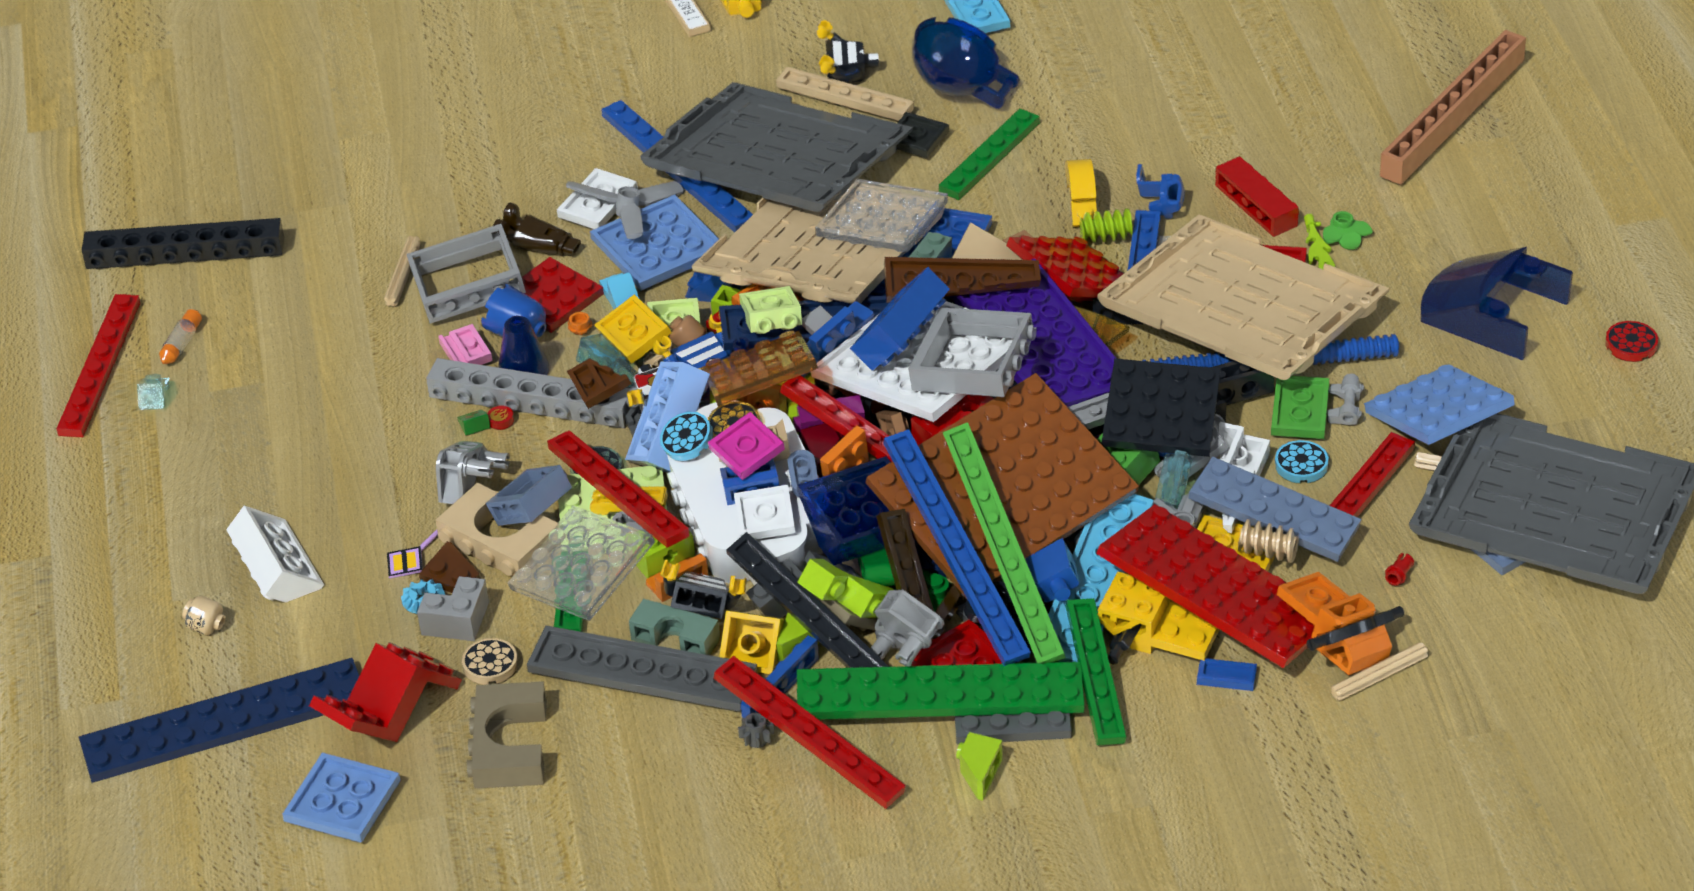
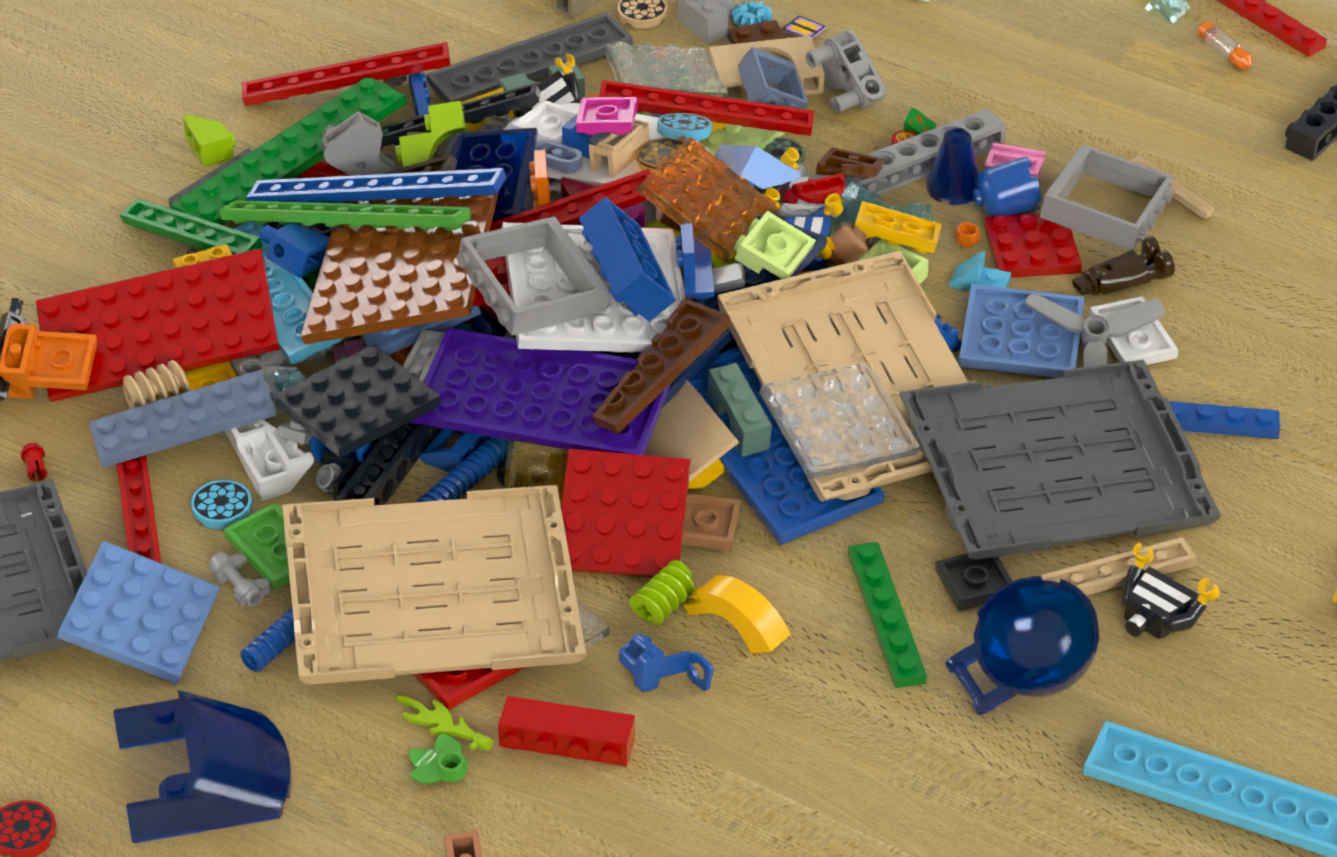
camera: 130 degrees right, 0 degrees up
blue plate [1127,210,1161,271] -> none
none -> red plate [792,173,846,204]

